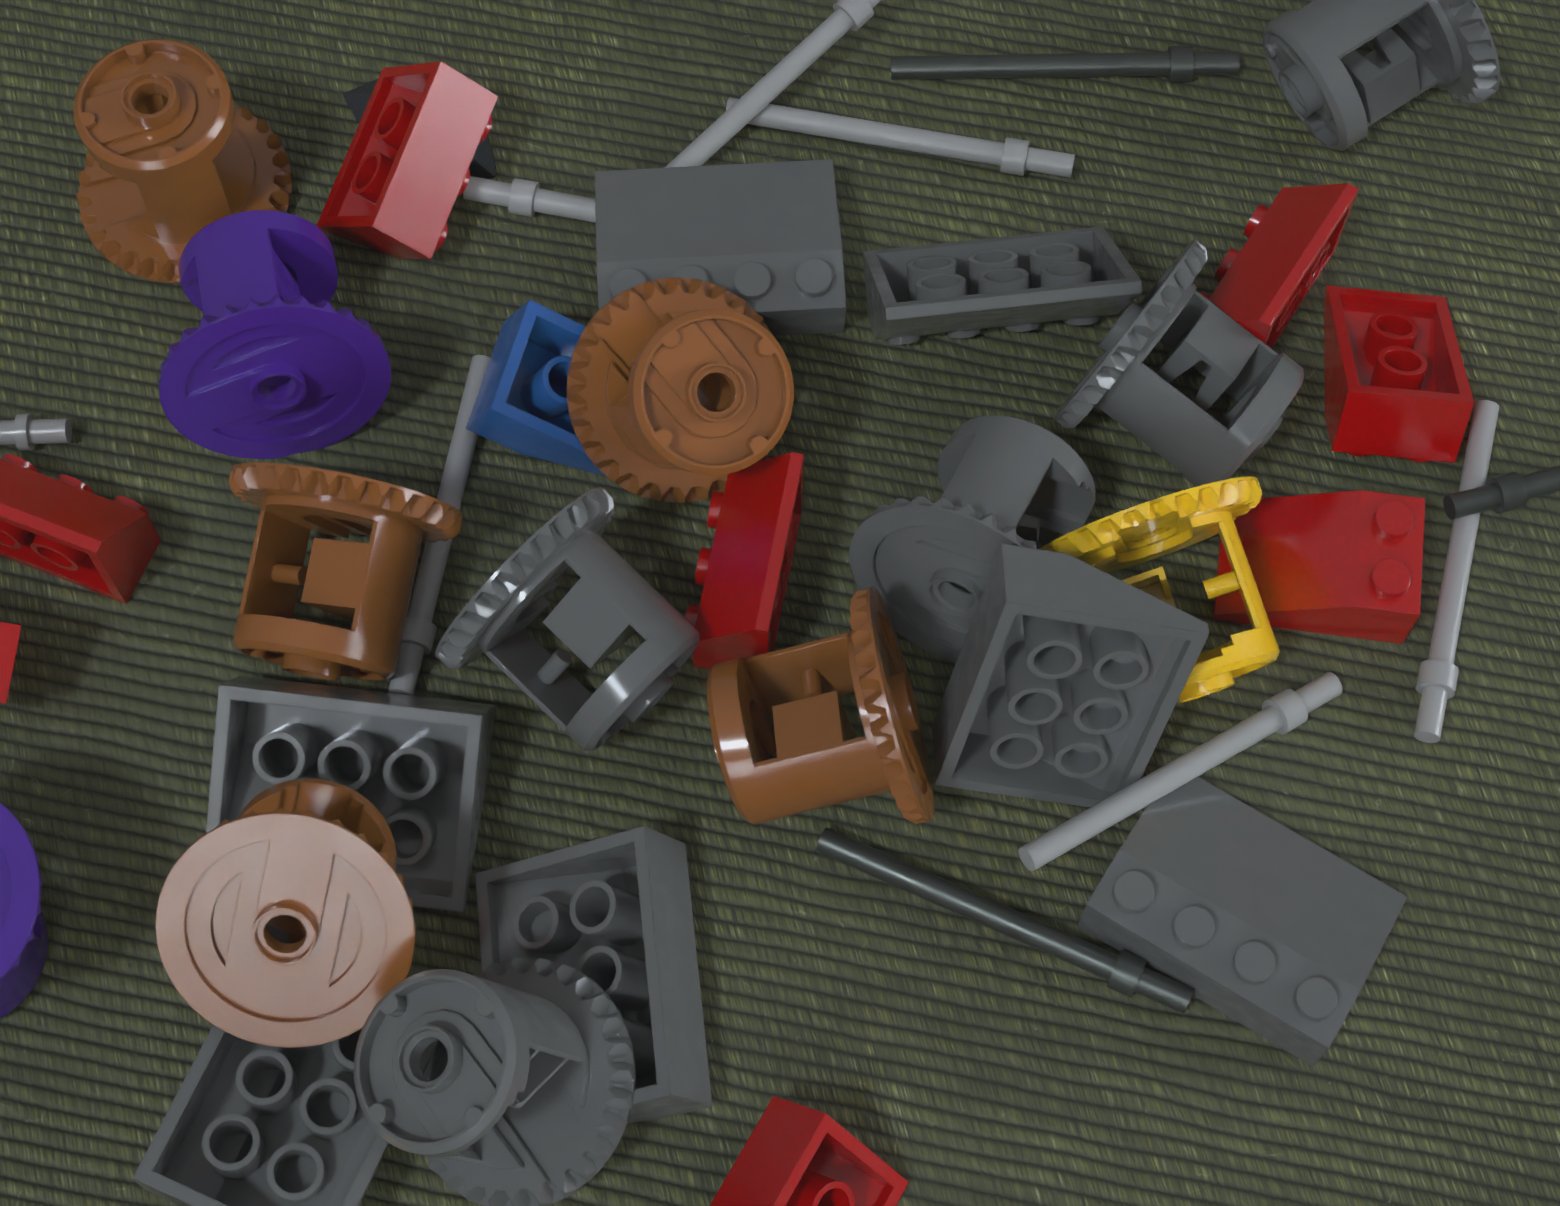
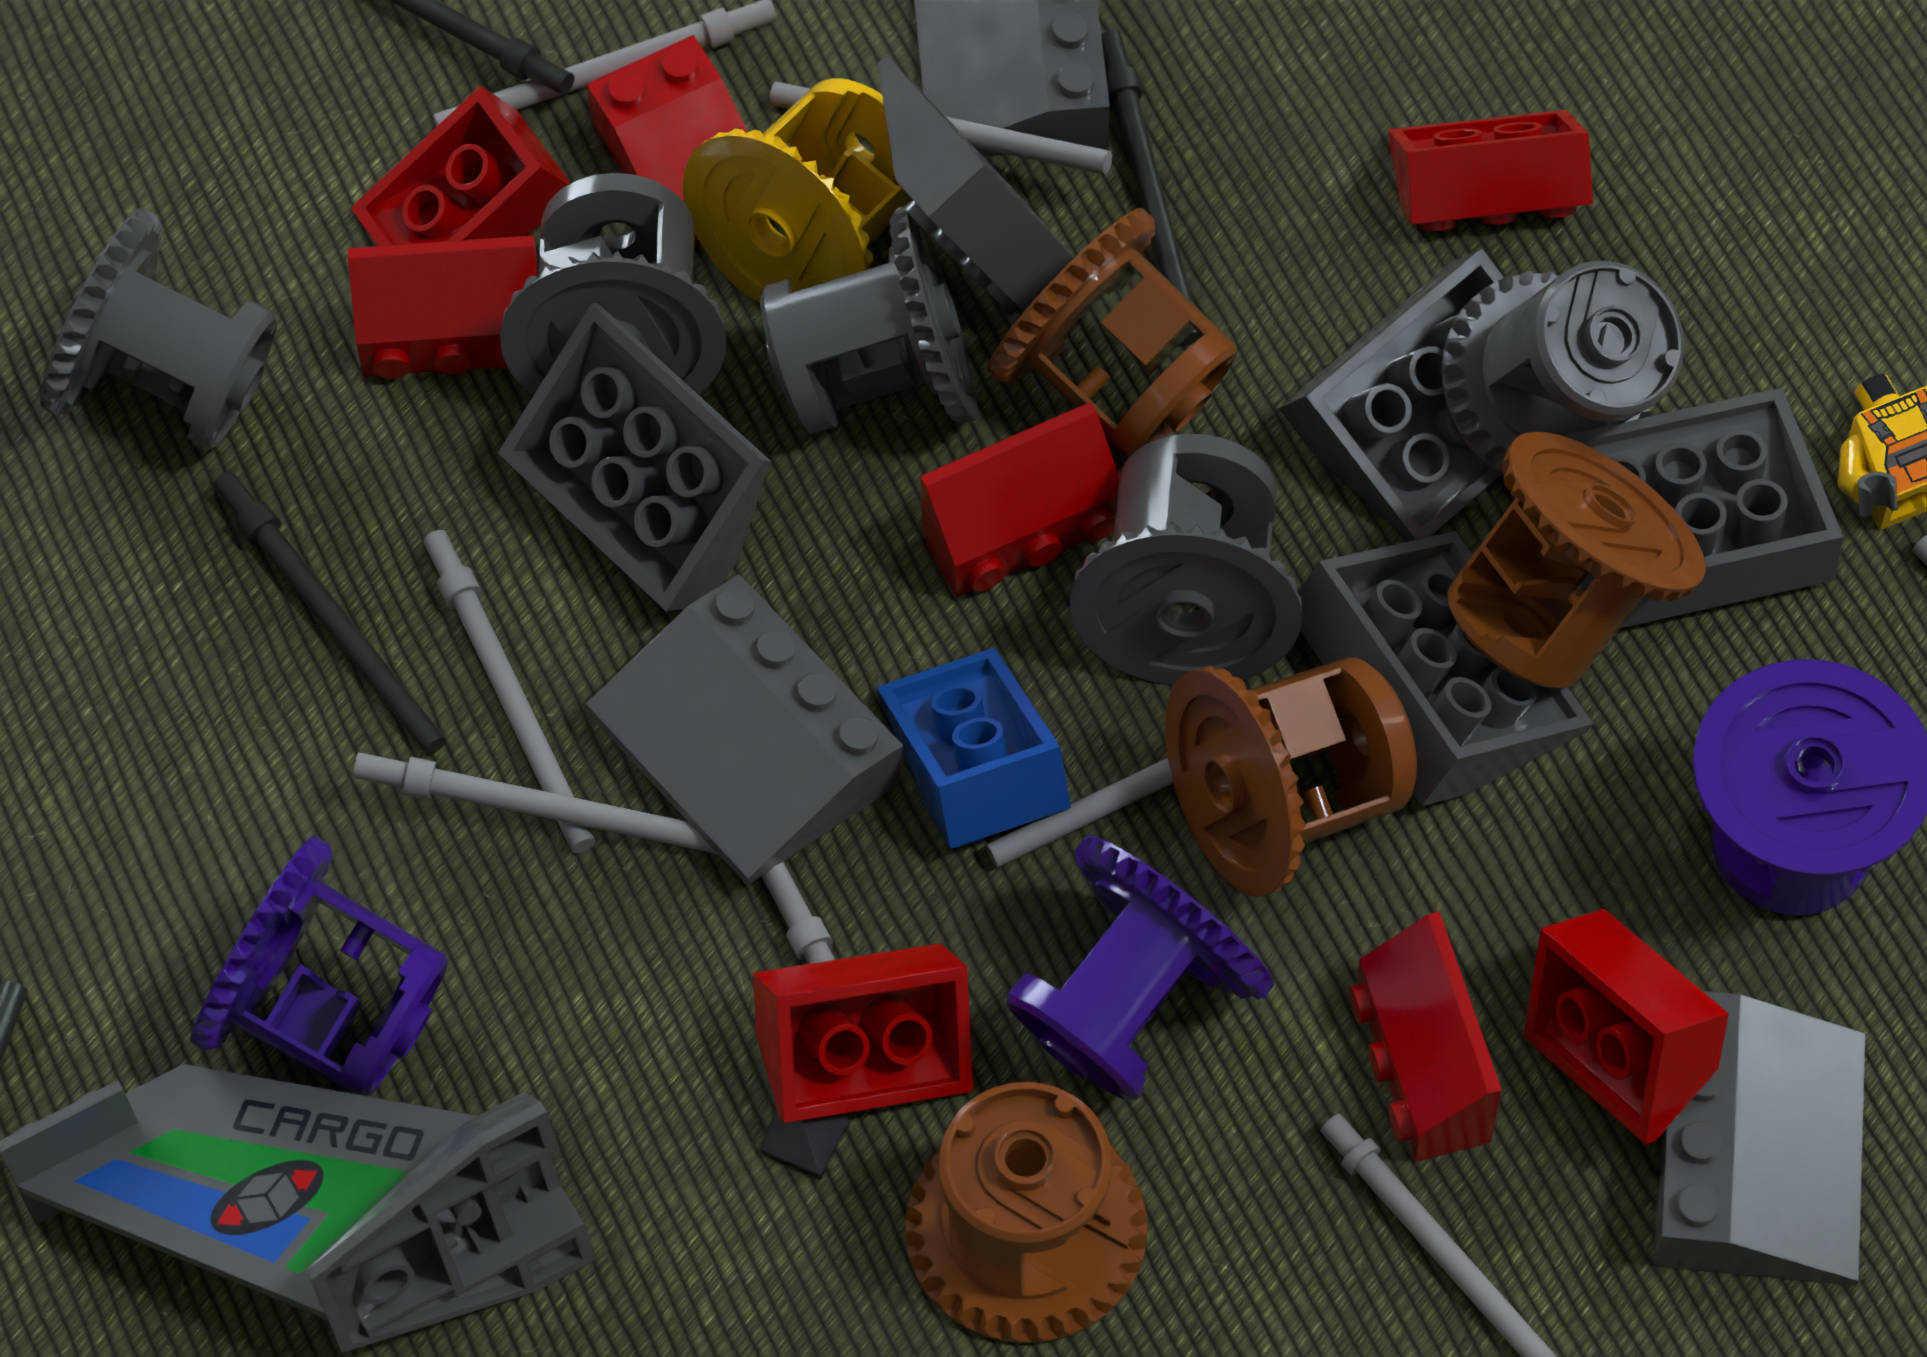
camera: 125 degrees left, 5 degrees down
dark orange piece [567,277,794,503] -> none

